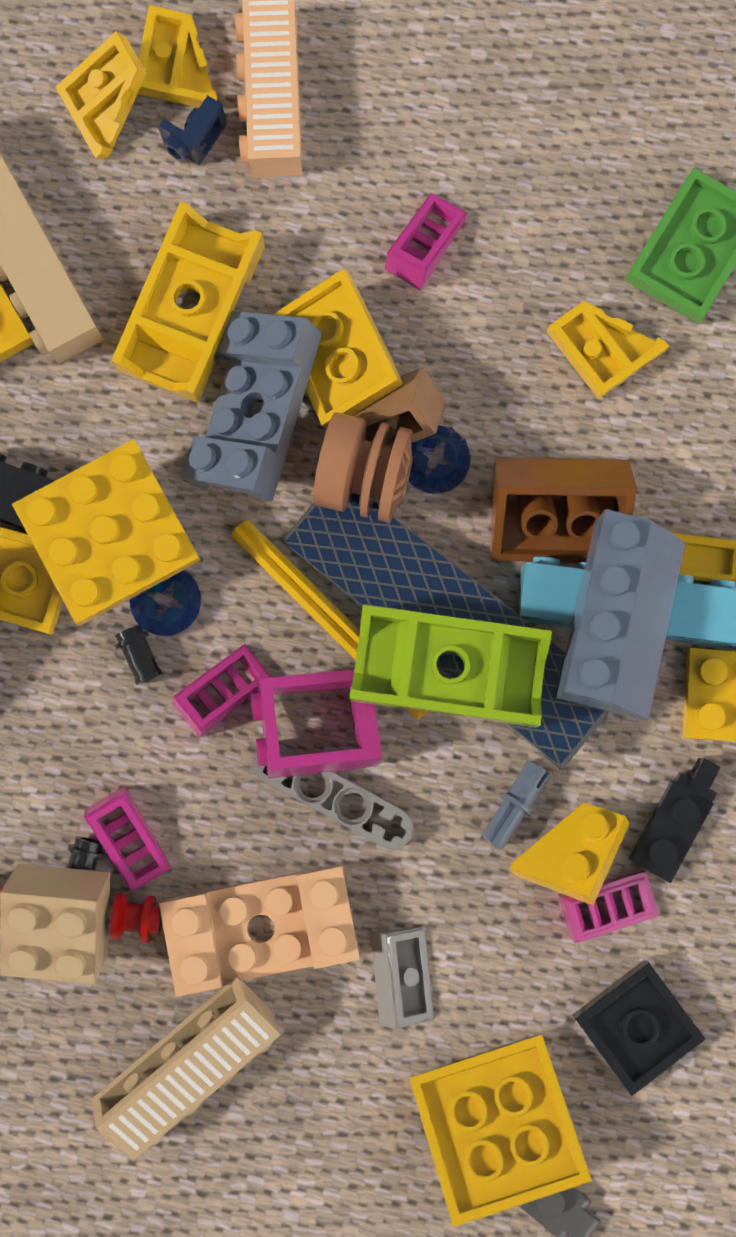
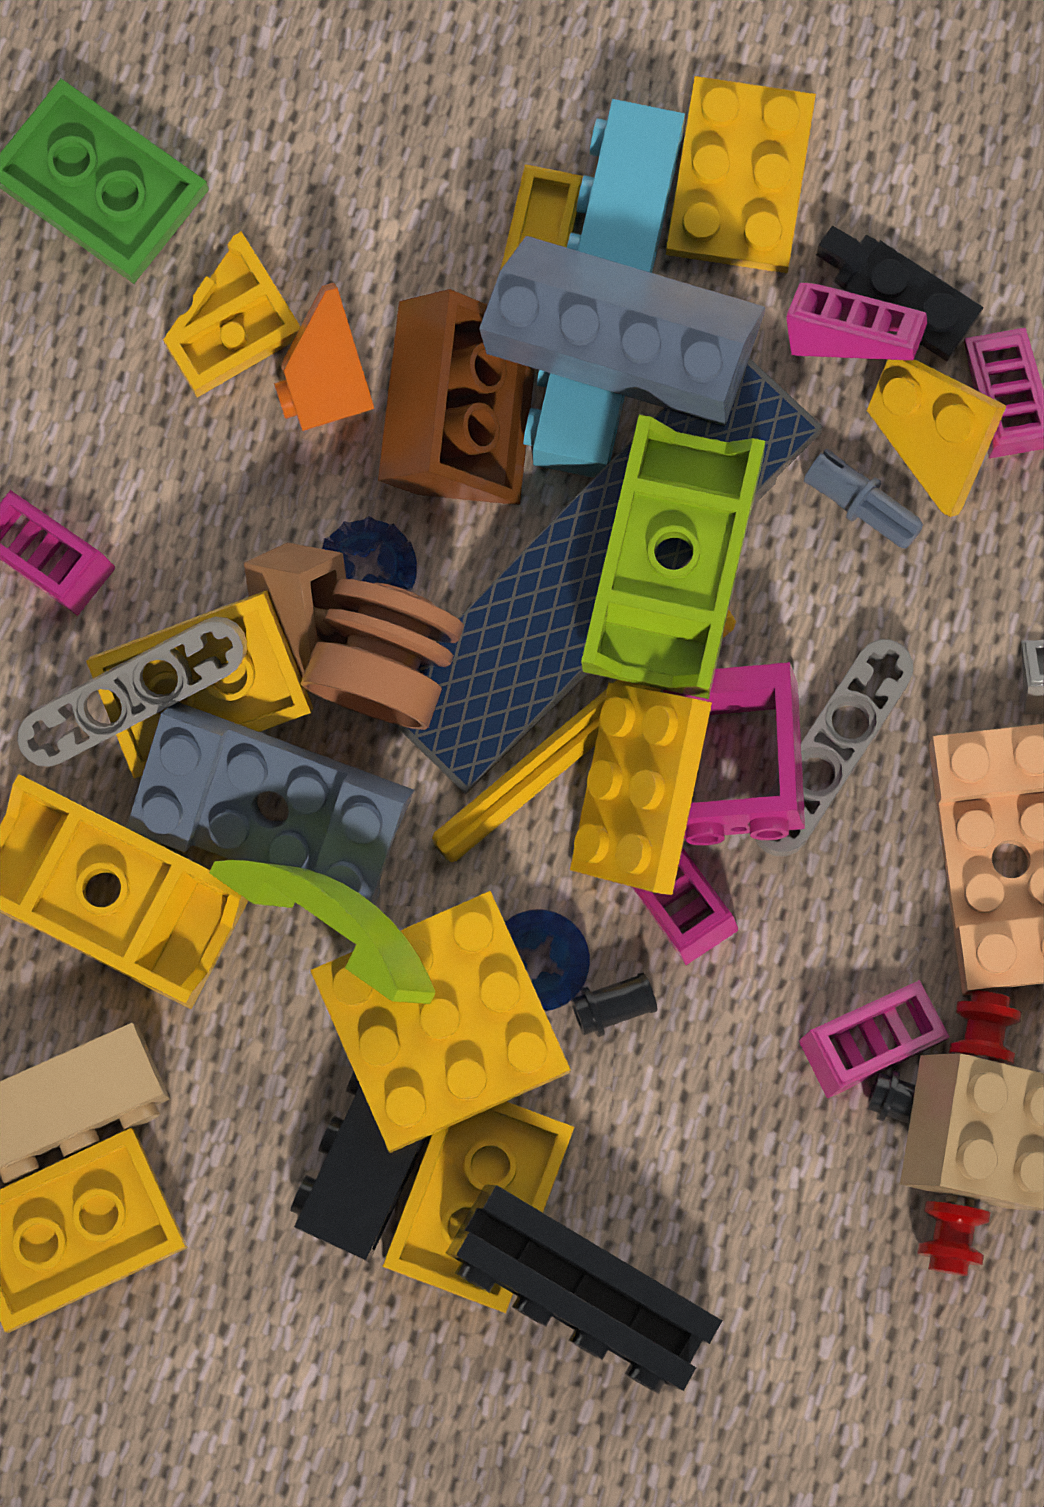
camera: 80 degrees left, 5 degrees down
none -> light grey beam [17,617,247,767]
none -> lime slope [209,860,436,1004]
none -> orange slope [274,282,375,431]
none -> yellow plate [570,682,712,895]
none -> dark pink slope [787,283,927,360]

